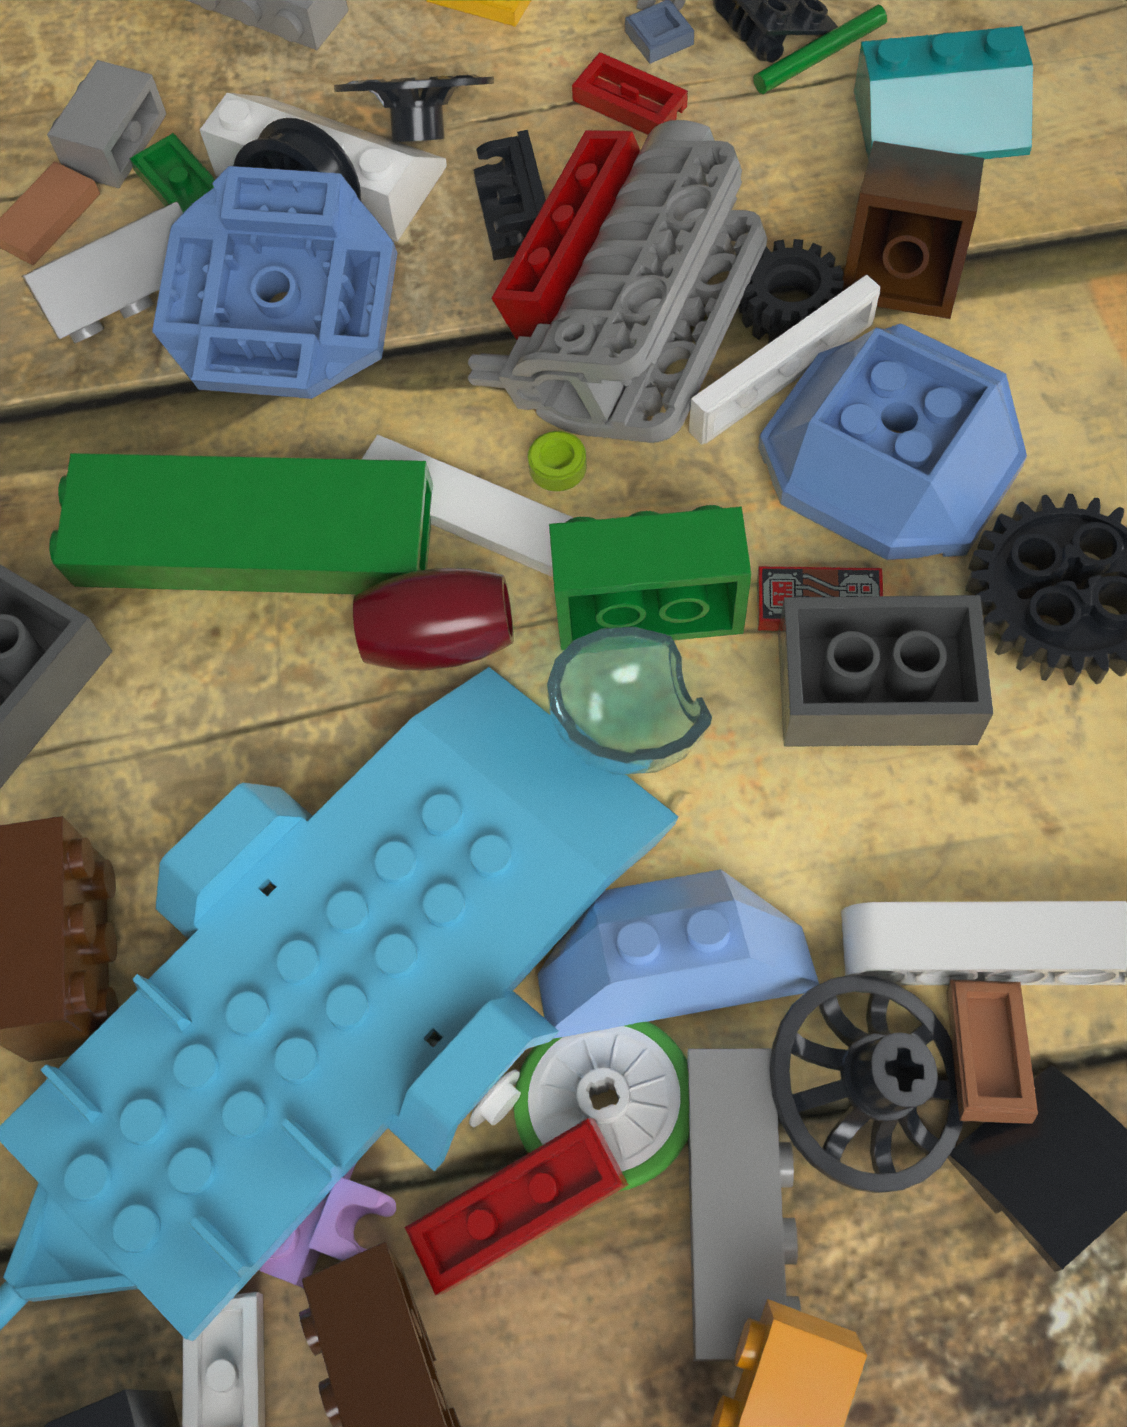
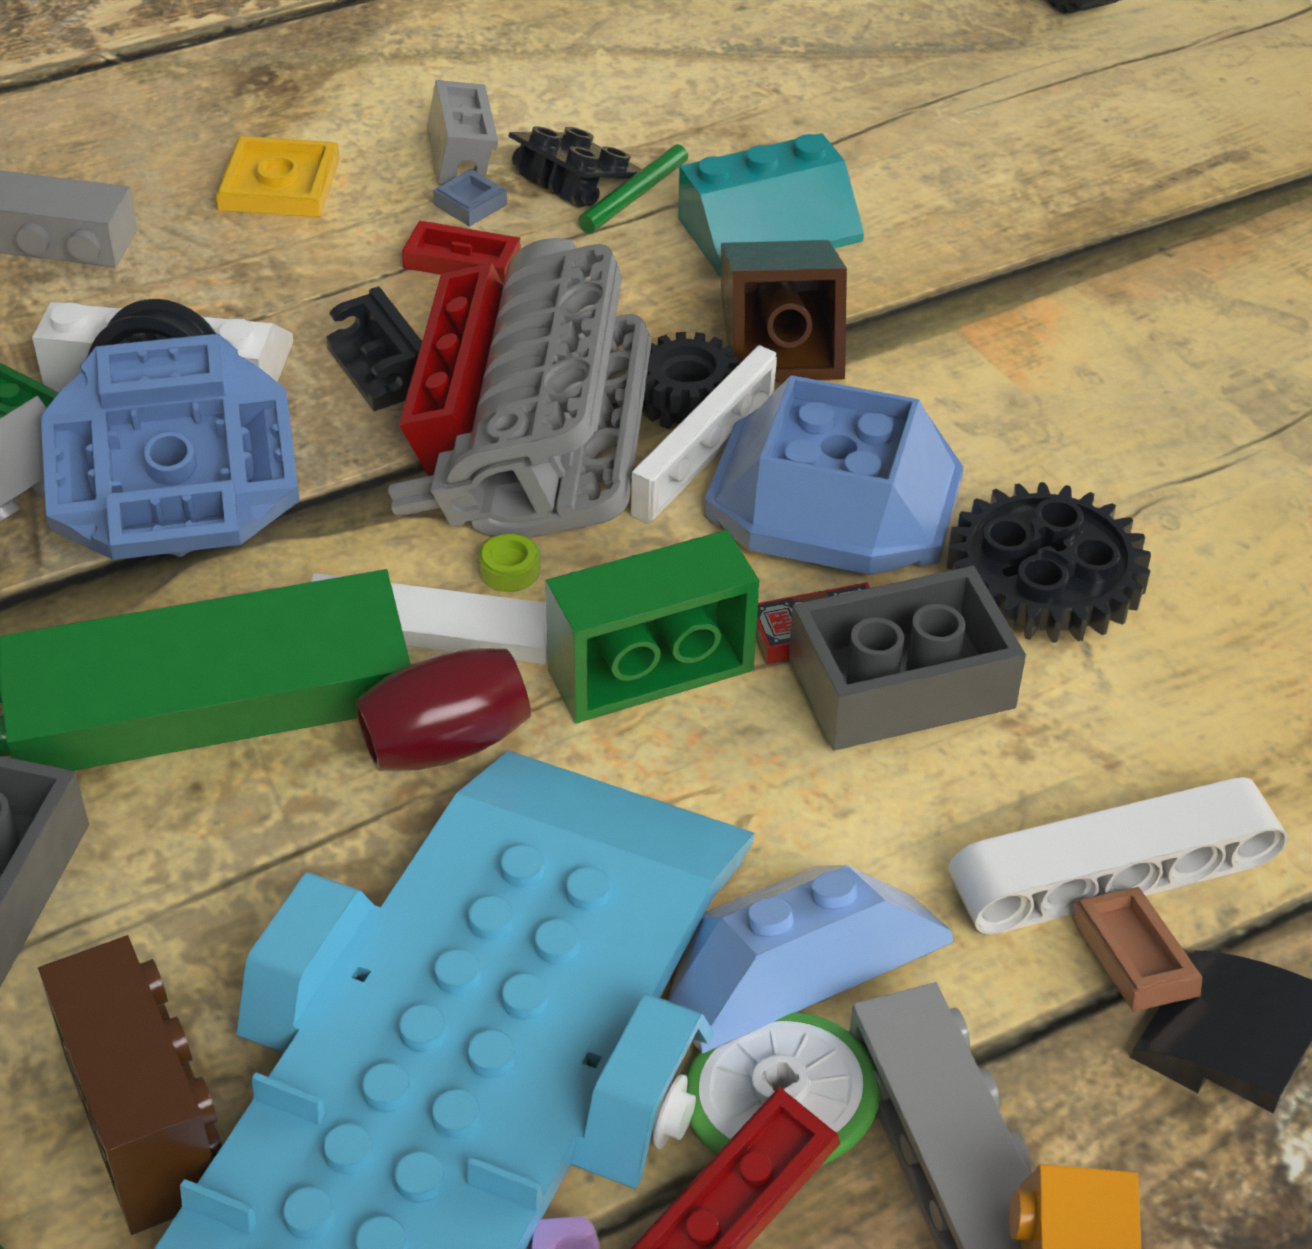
camera: 25 degrees left, 20 degrees down
black wheel [334,75,494,142] -> none
clear light blue cylinder [547,627,712,775] -> none
black wheel [770,975,963,1193] -> none

